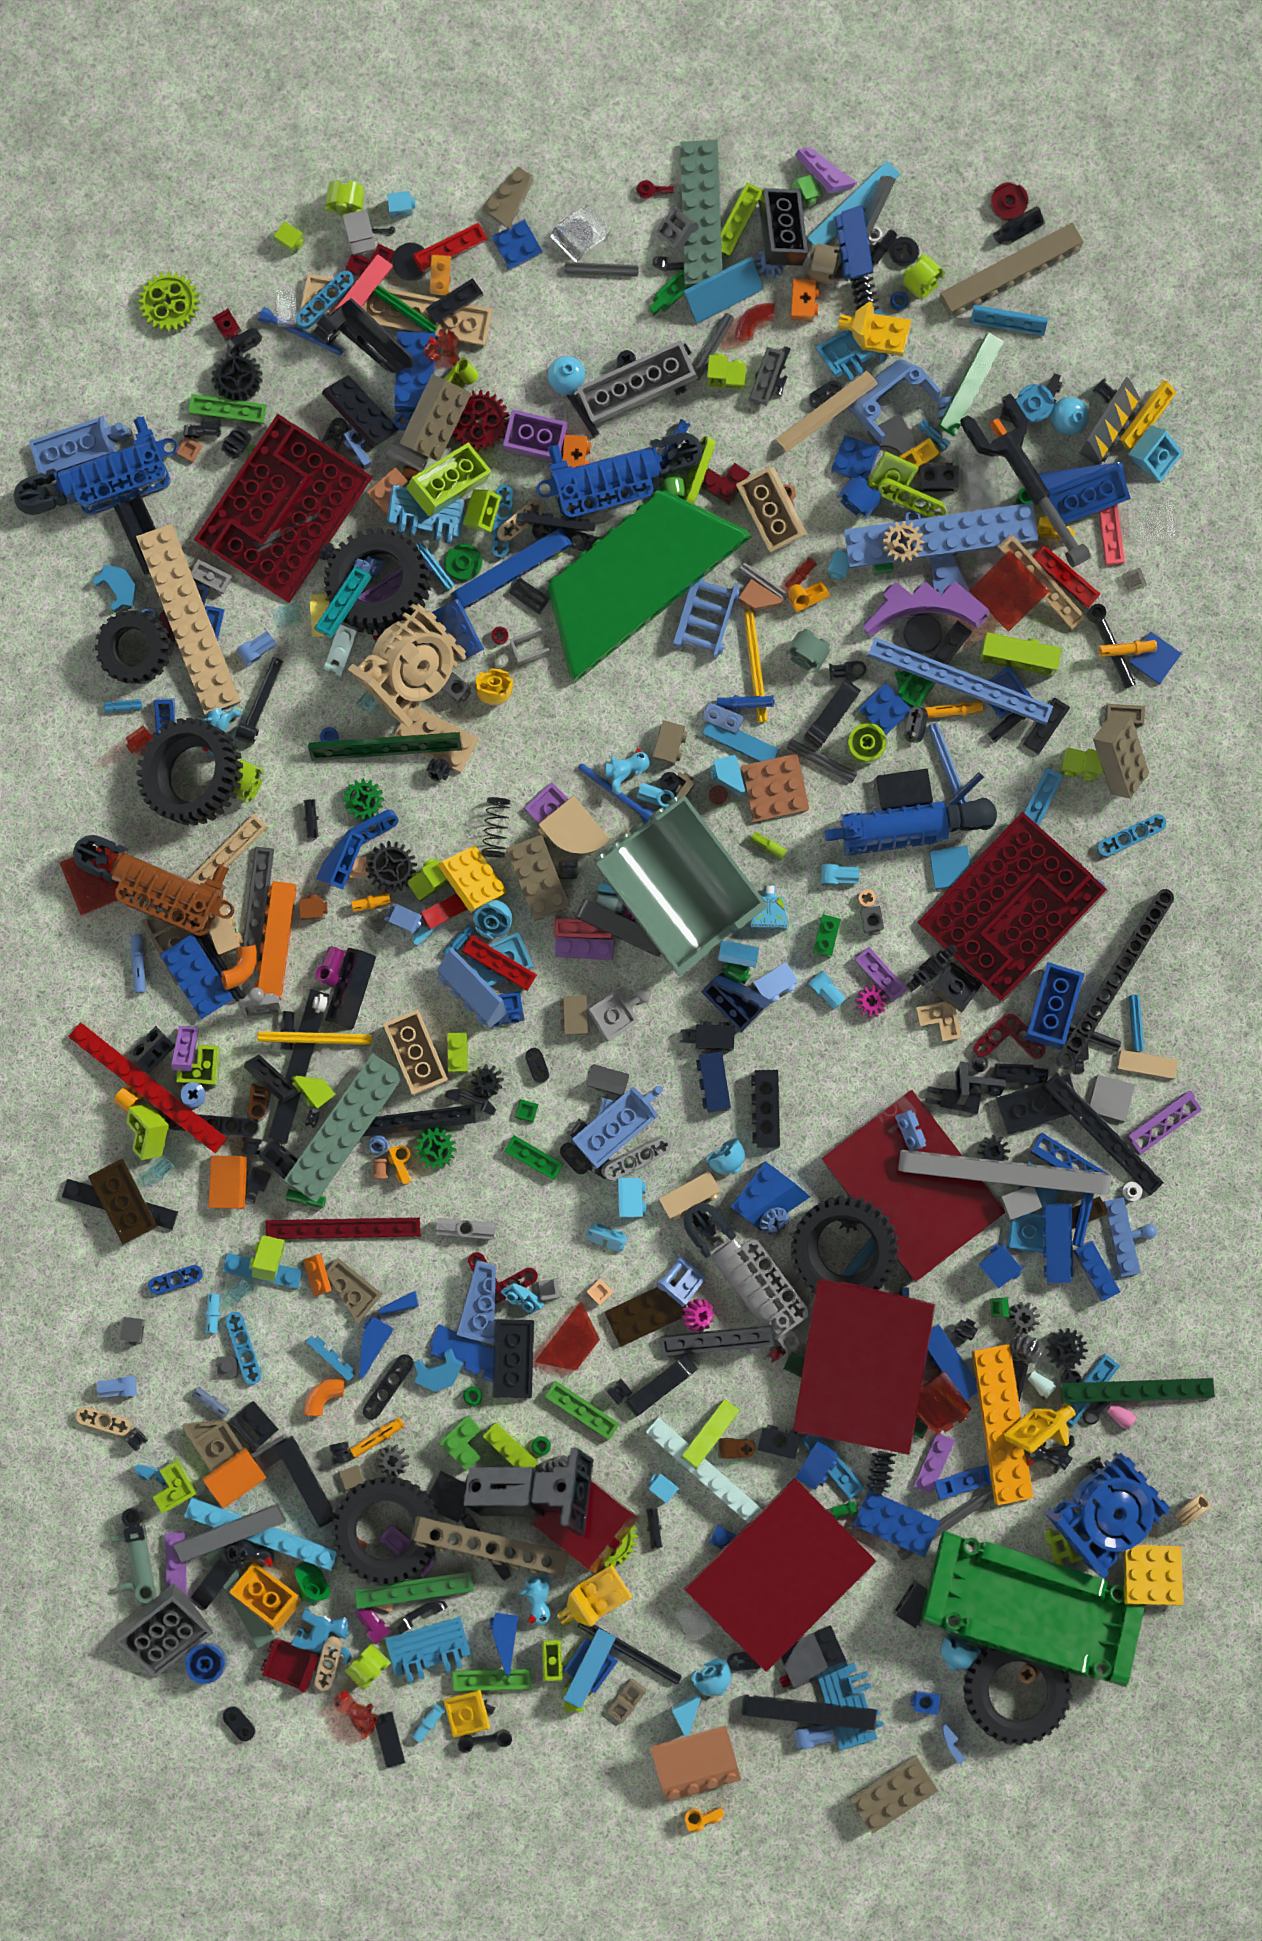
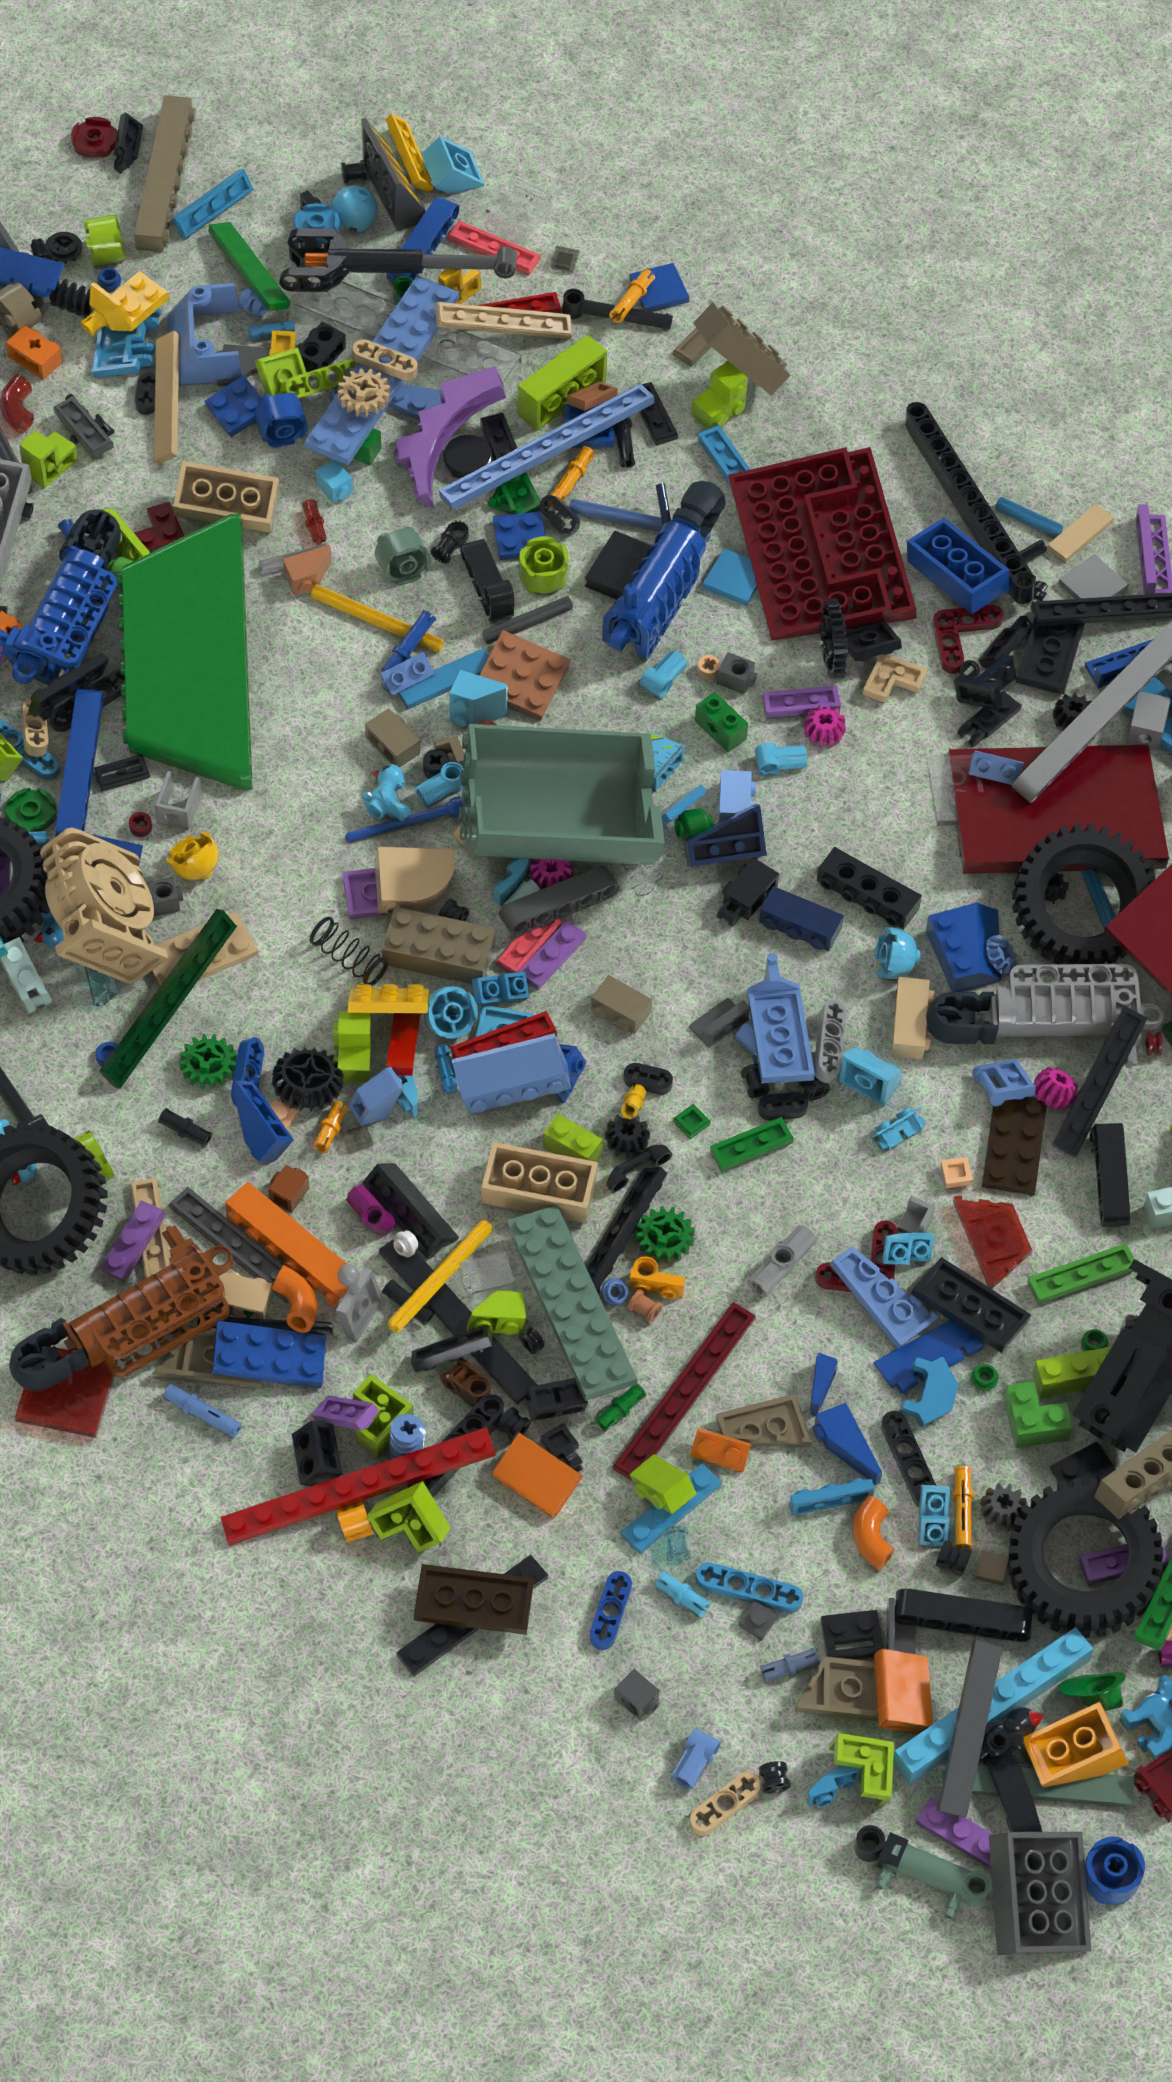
camera: 55 degrees left, 25 degrees down
clear light blue bush [150,1155,176,1180] -> none
black gear [426,758,451,782] -> none
light grey plate [587,988,650,1042] -> none
black wheel [606,1378,633,1405] -> none
medium blue fence [673,579,741,659] -> none
lime axle [750,832,787,860] -> none
light orange plate [787,581,830,613] -> none
clear red plate [968,550,1050,632] -> none
blue plate [1048,463,1131,524] -> none
dark azure beam [1097,814,1166,857] -> none
none -> medium lavender plate [100,1200,166,1282]
none -> tan beam [353,339,418,381]
none -> dark azure slope [472,972,530,1005]
none -> nougat tile [567,382,617,411]
none -> yellow pin [621,1084,646,1119]
none -> medium azure slope [918,1485,950,1546]

